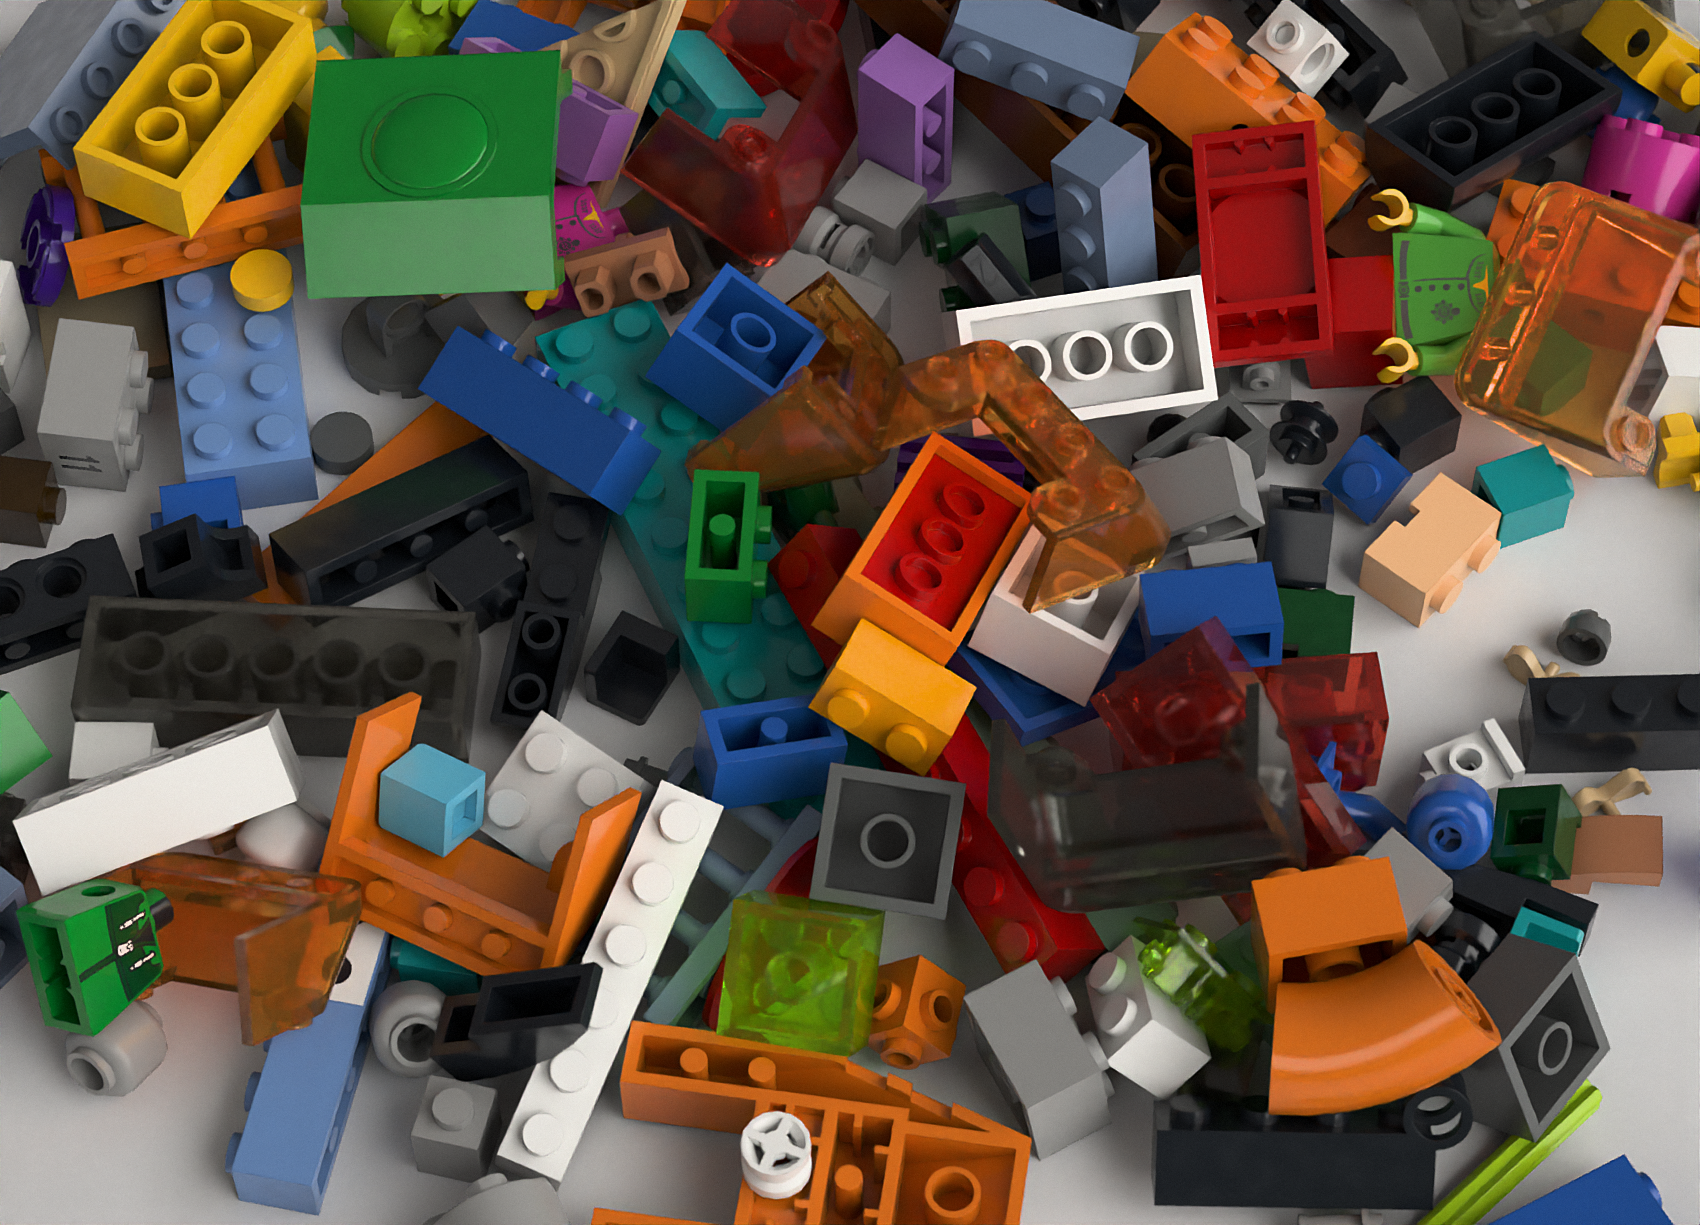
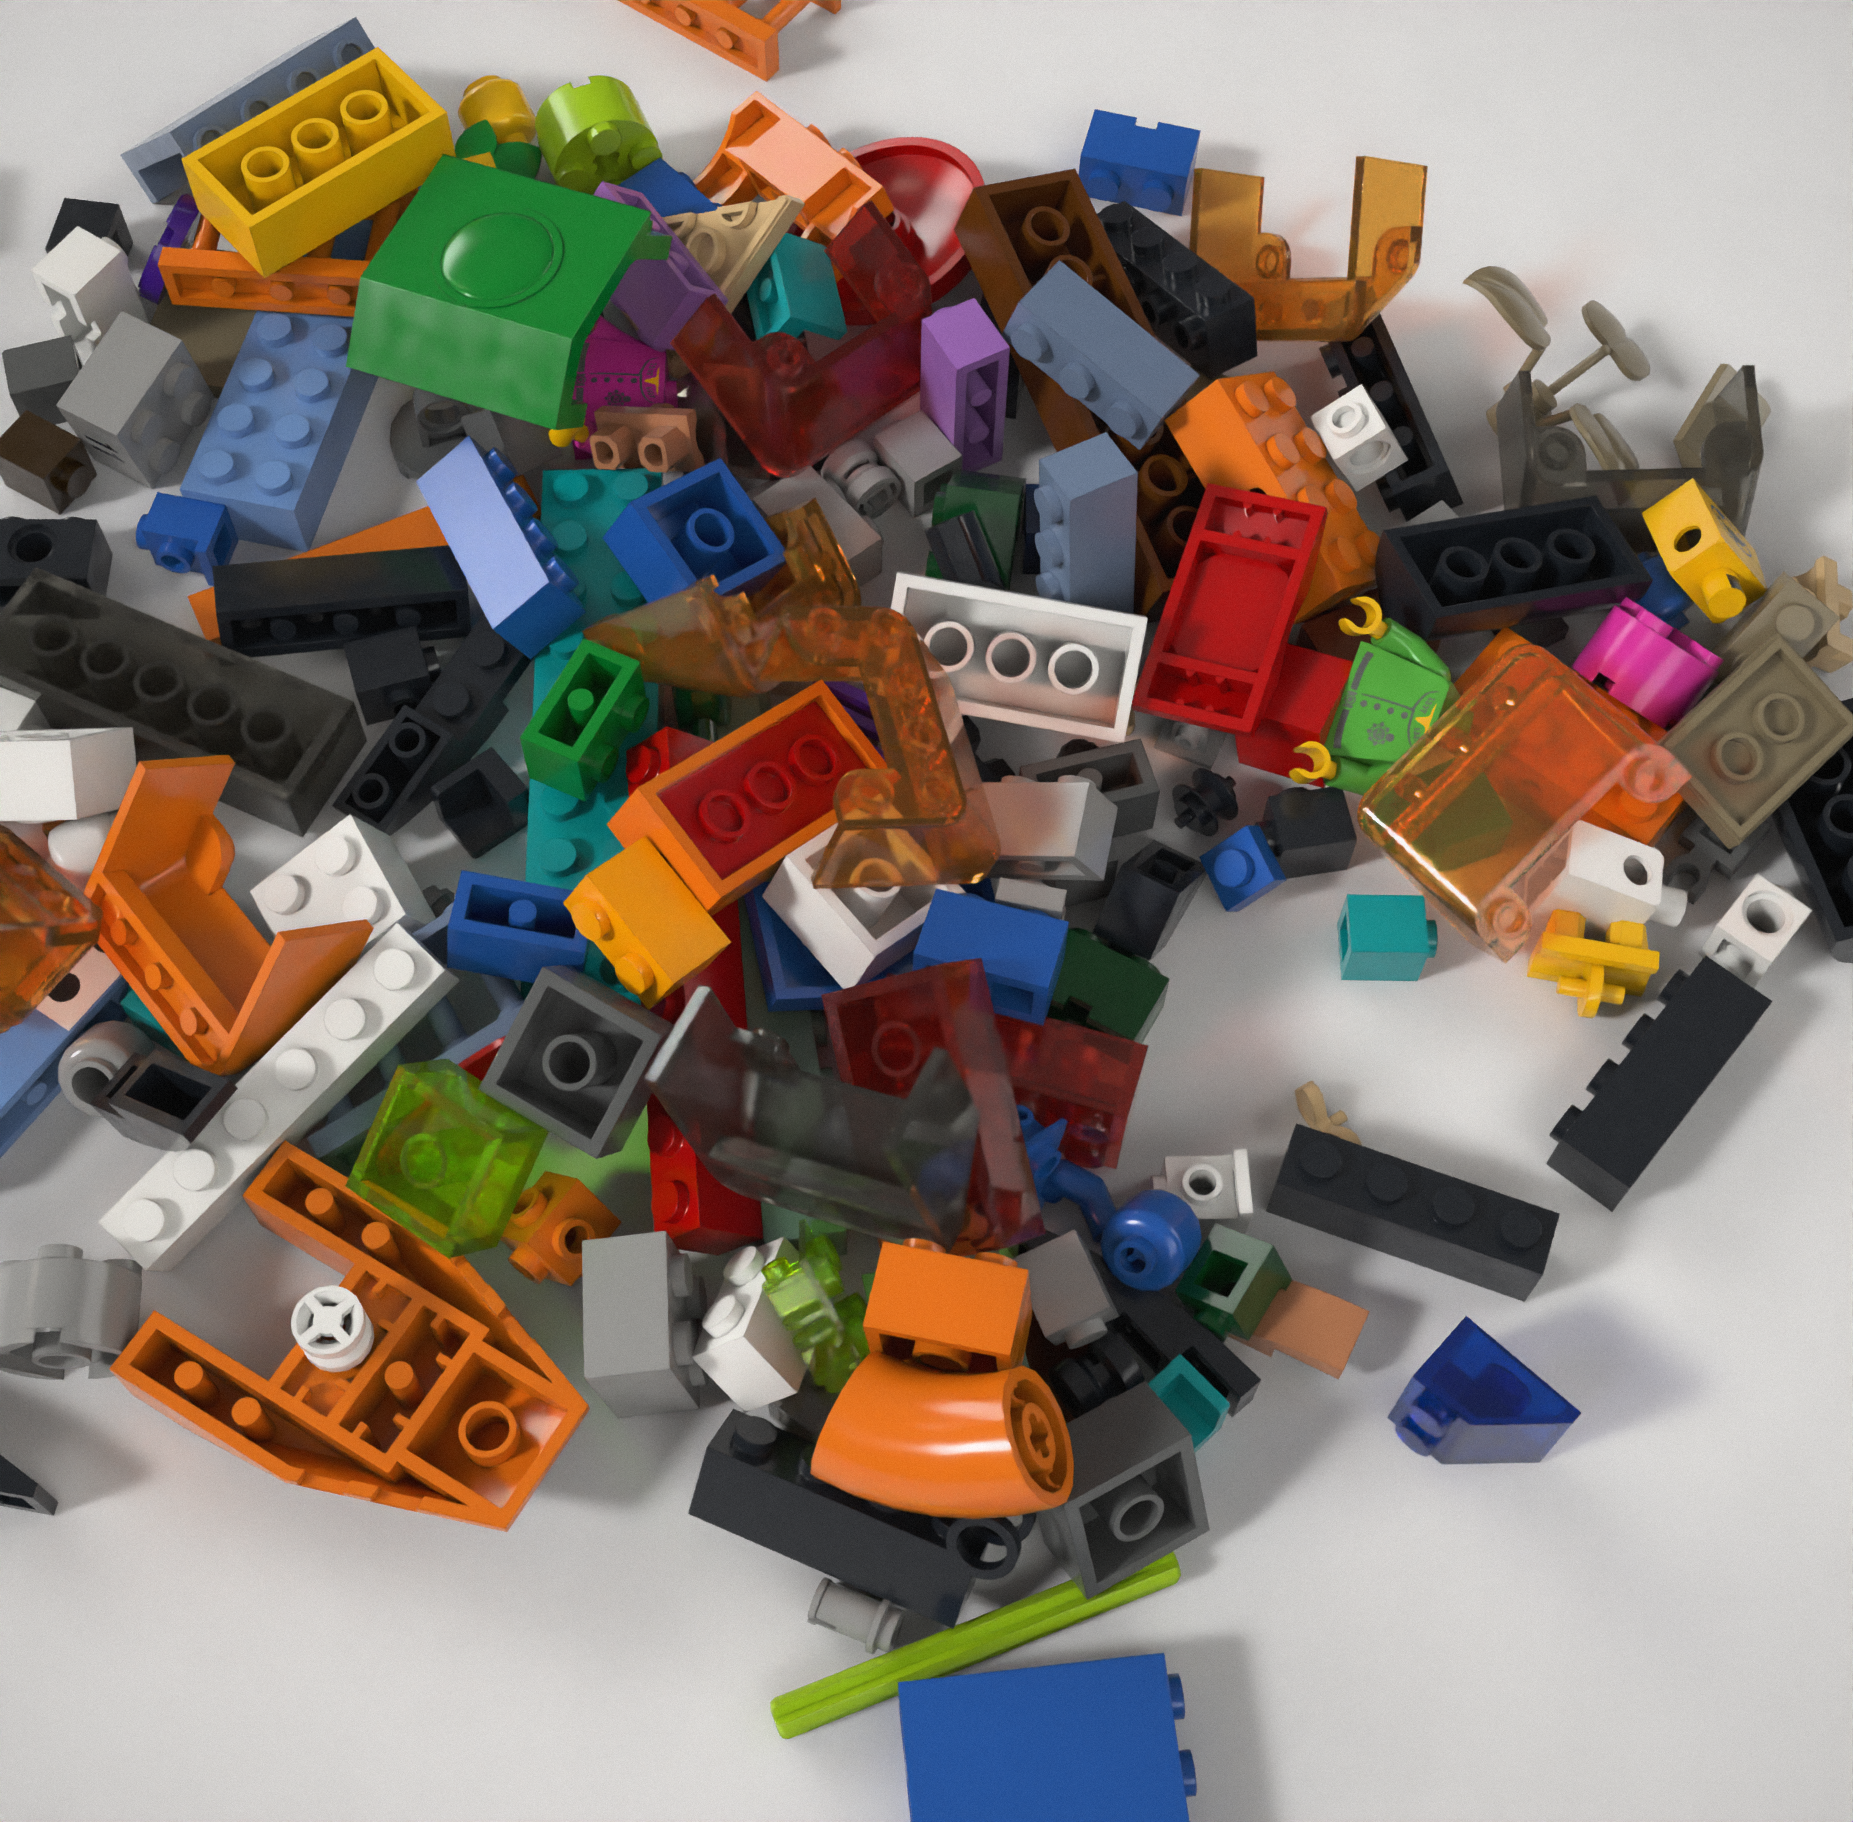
camera: 20 degrees right, 5 degrees up
black brick [134,513,268,634] -> none
yellow tile [230,249,295,312] -> none
dark grey tile [310,412,374,475] -> none
medium azure panel [379,743,486,858] -> none
light grey brick [411,1074,502,1183] -> none
light nougat brick [1358,472,1502,628] -> none
dark grey hinge [1556,609,1611,666] -> none
tan piece [1572,767,1652,817] -> none

